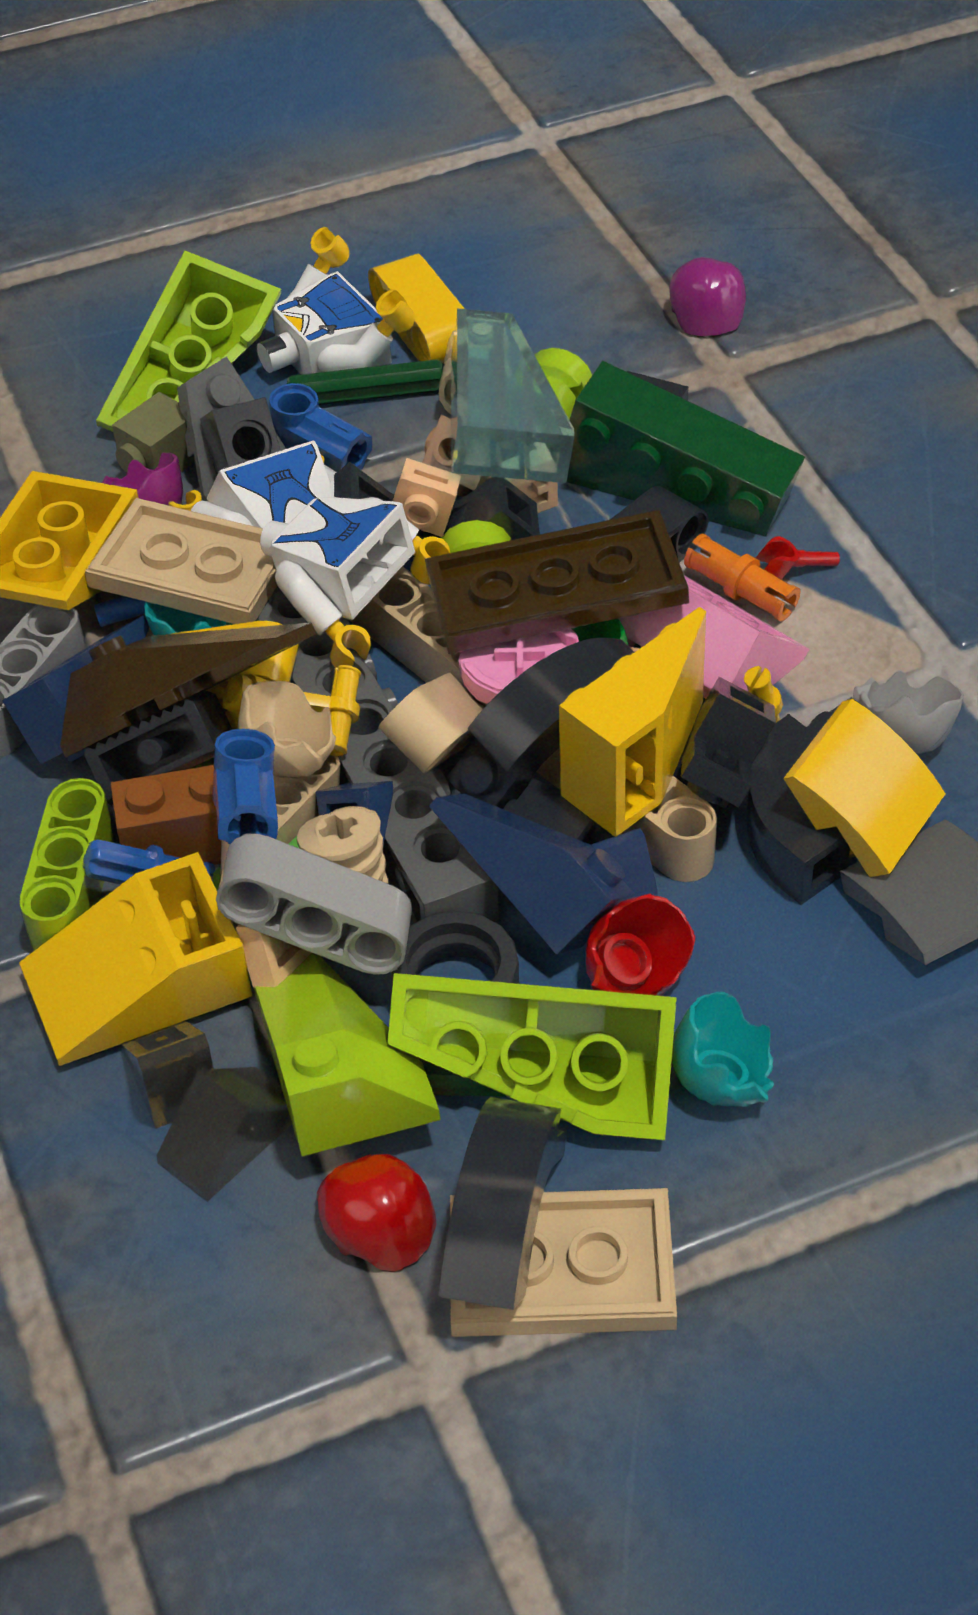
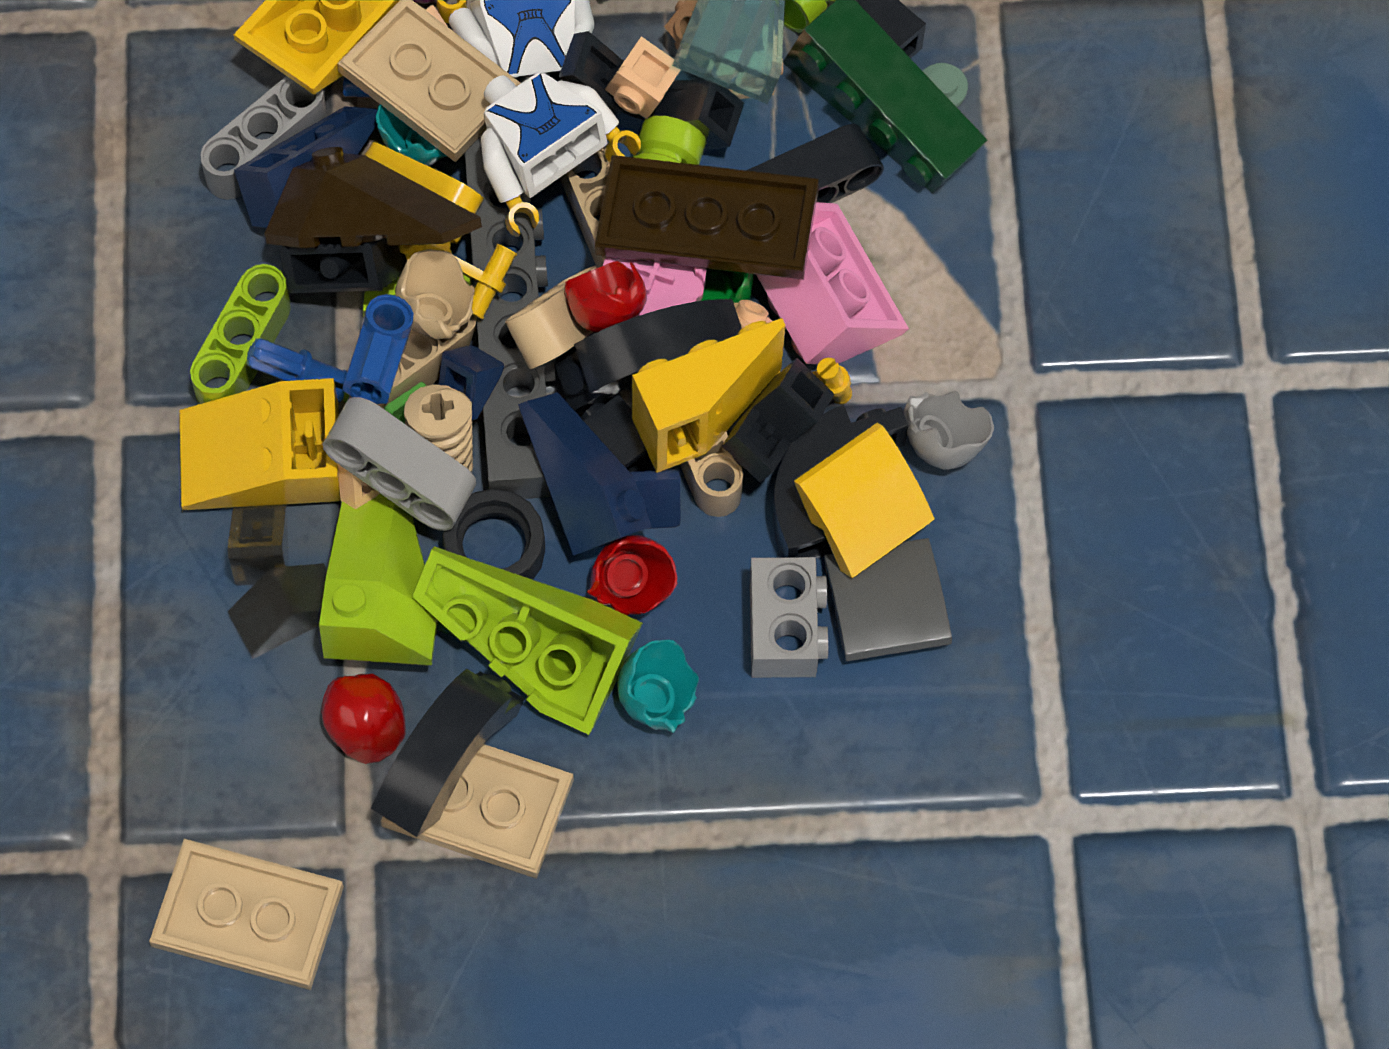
camera: 15 degrees right, 20 degrees up
dark orange brick [111,765,221,865] -> none
orange pin [684,534,801,622] -> none
red hand [755,536,840,580] -> none
none -> tan tile [149,839,344,990]
none -> red hair [565,261,647,332]
none -> light grey brick [750,557,828,678]

